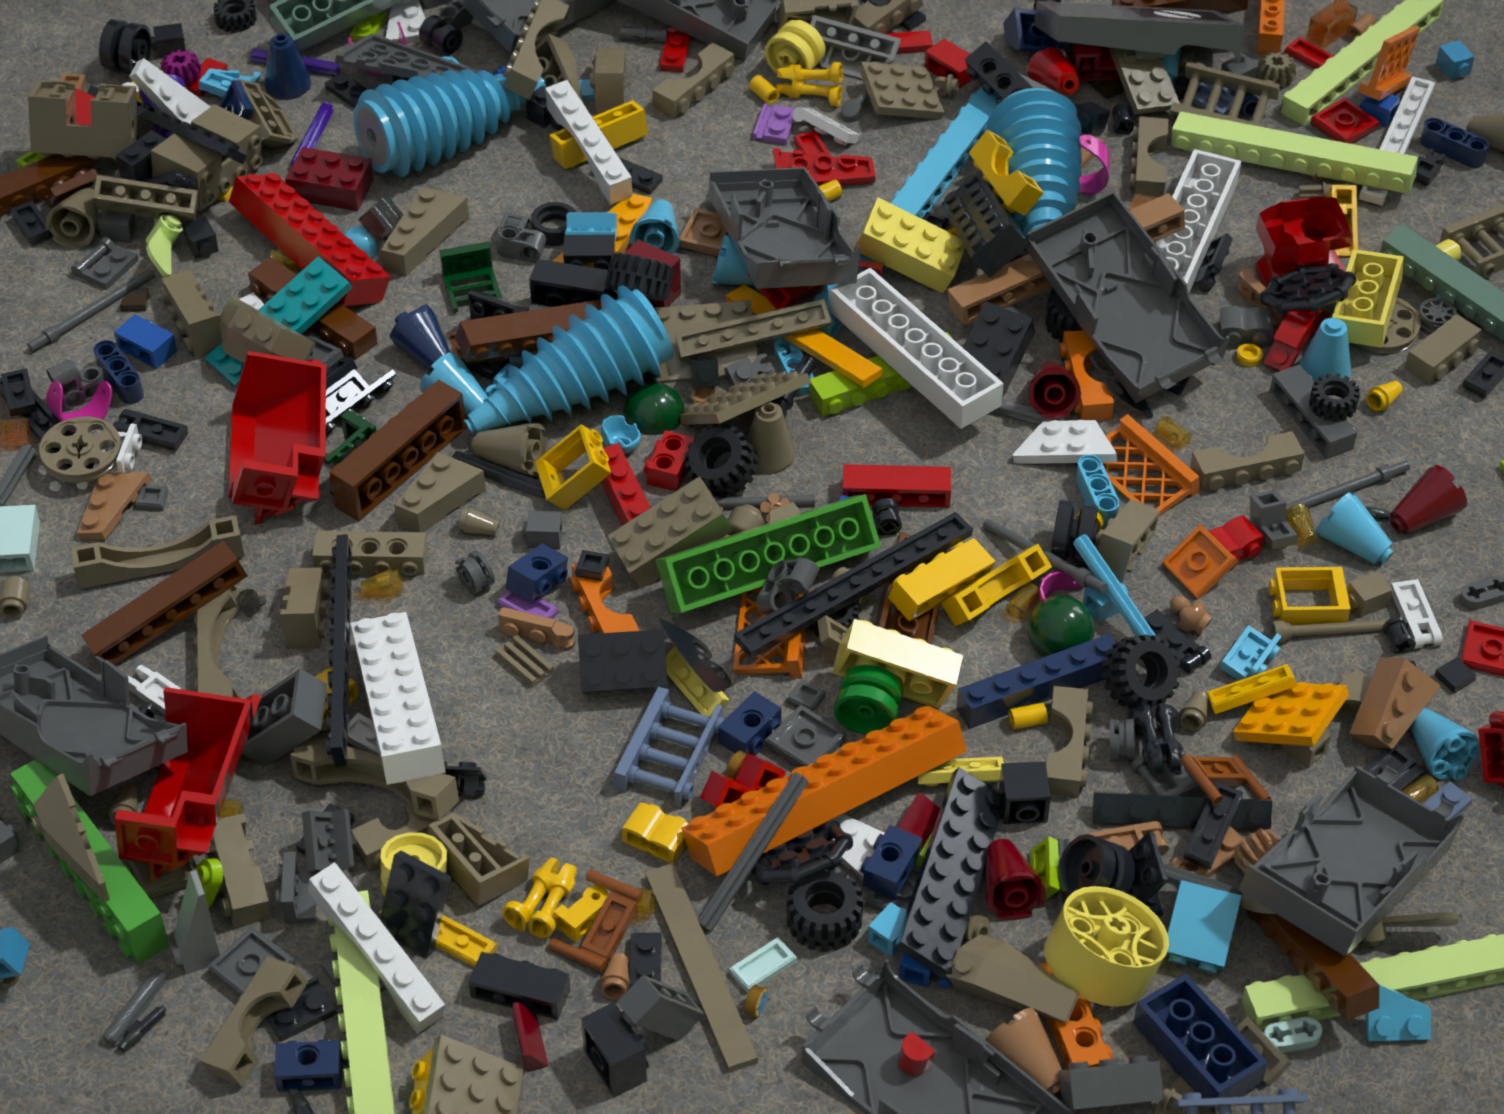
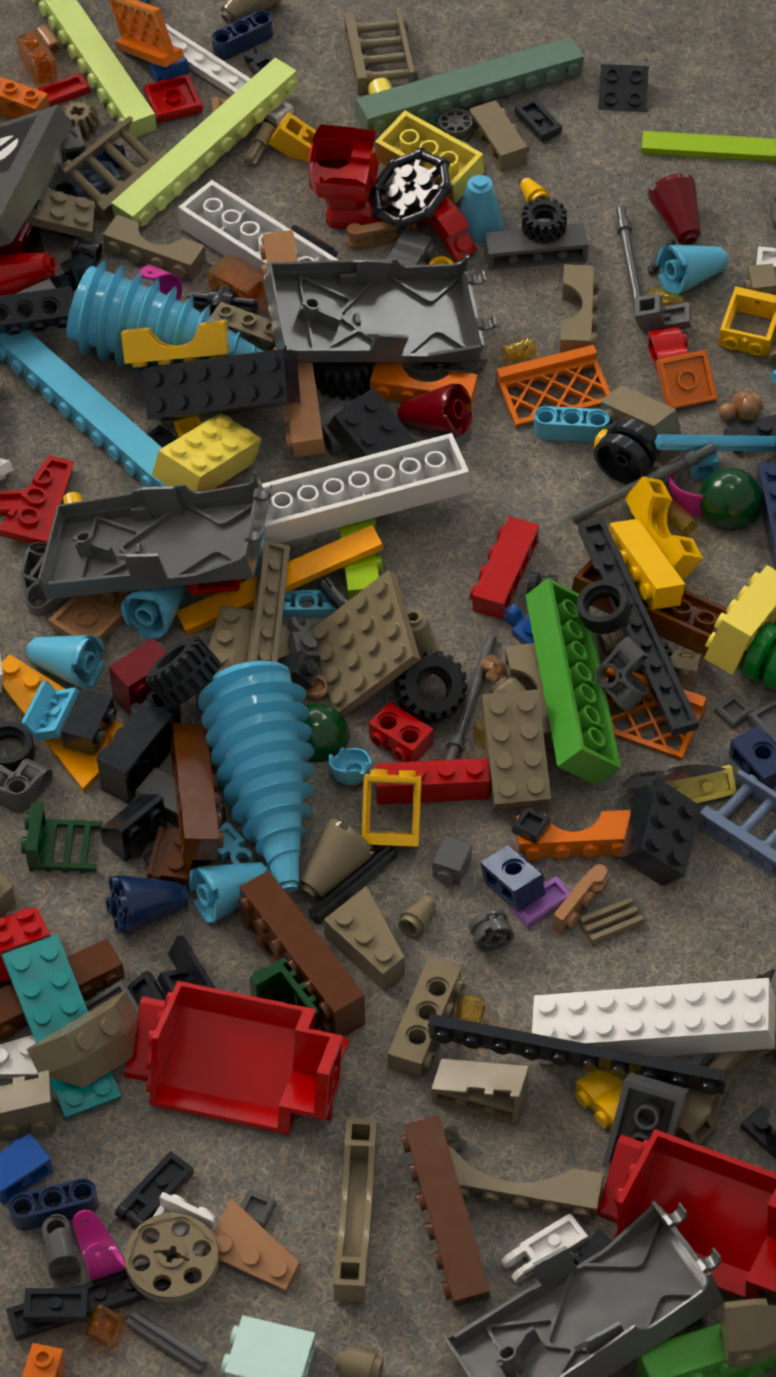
camera: 70 degrees left, 5 degrees up
white wing [1013,420,1117,464] -> none
none -> black tyre [577,580,631,634]

